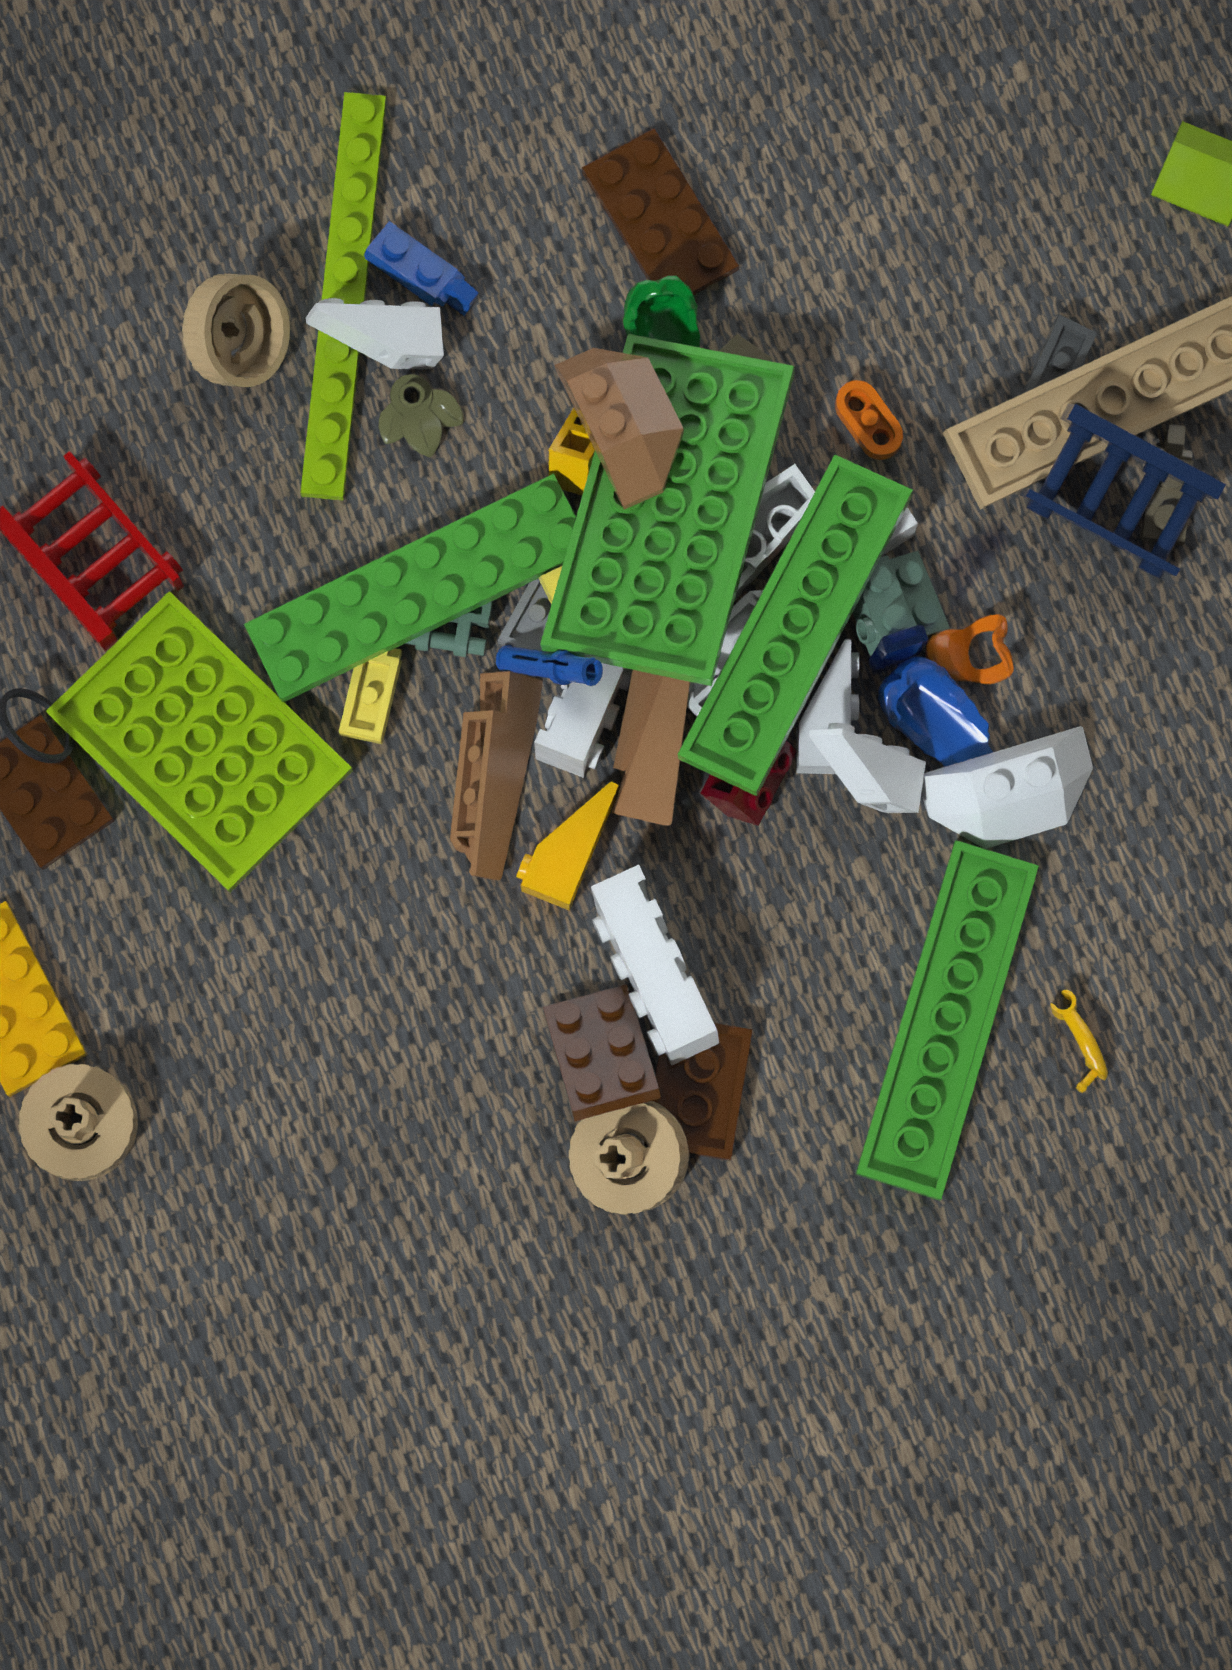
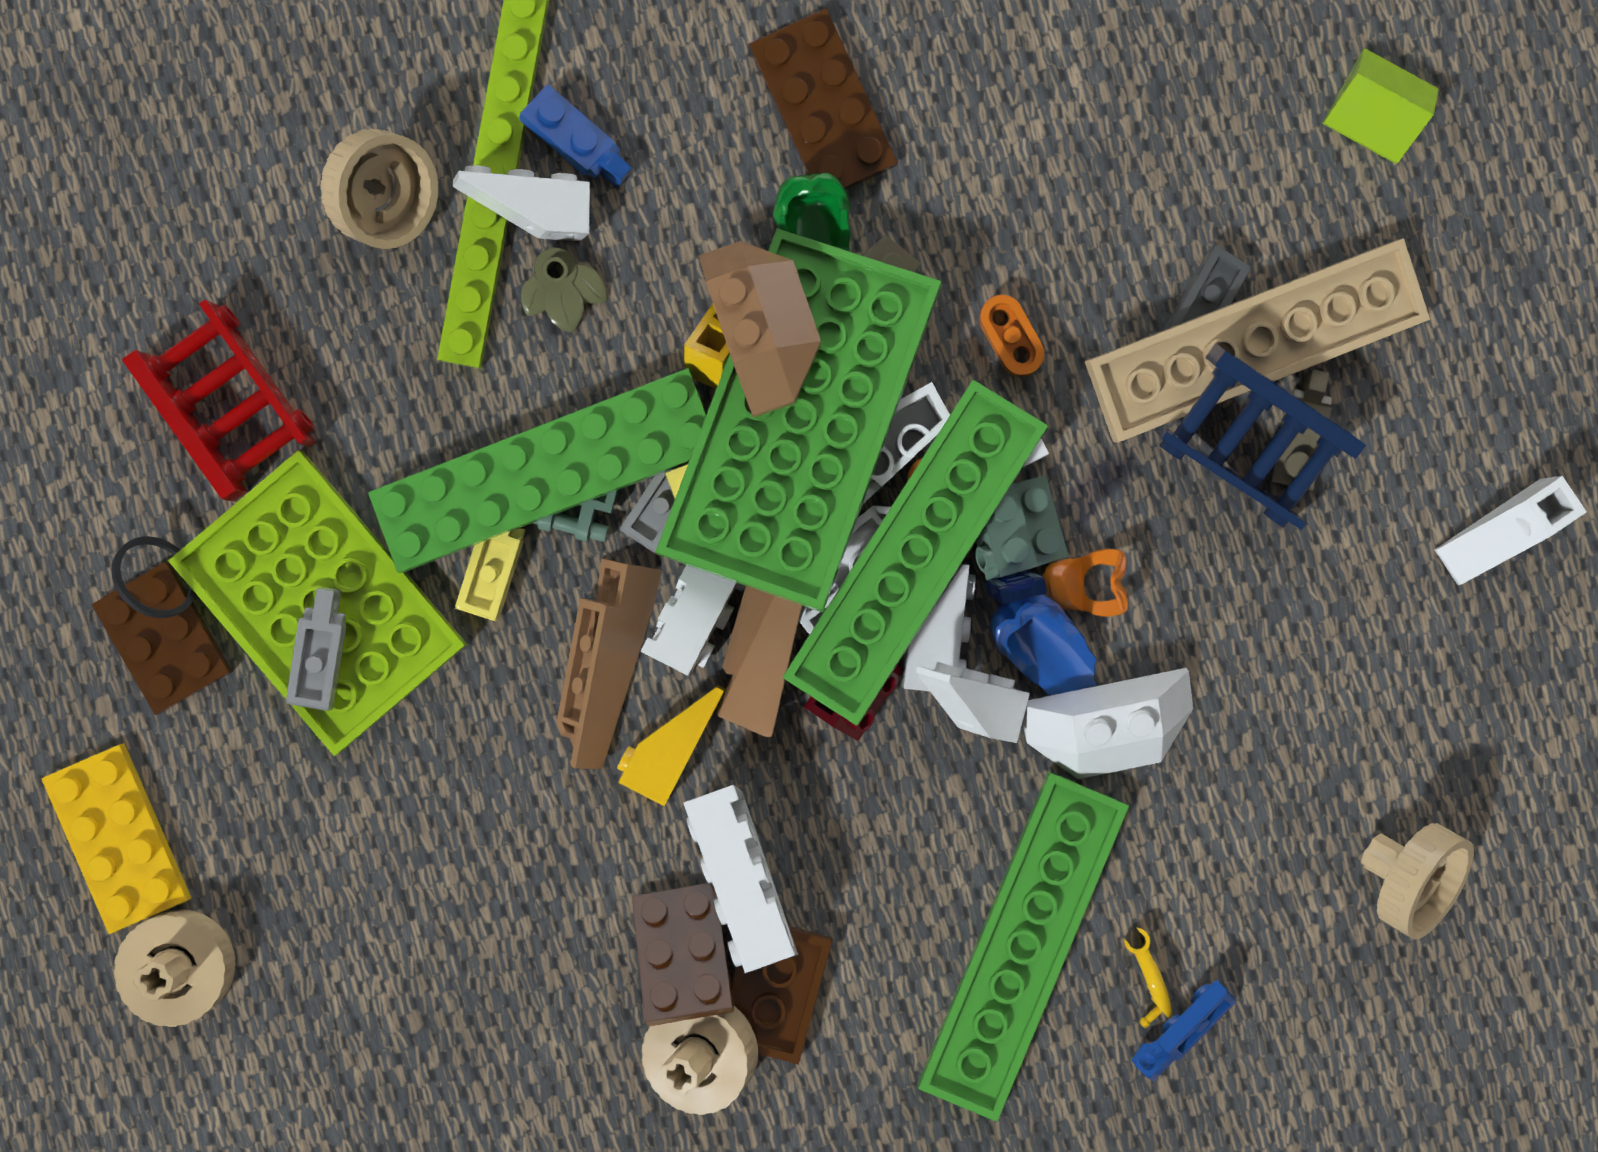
camera: 10 degrees right, 10 degrees up
blue pin [496,645,603,686] -> none
none -> light grey hinge [286,587,346,711]
none -> blue hinge [1131,980,1236,1082]

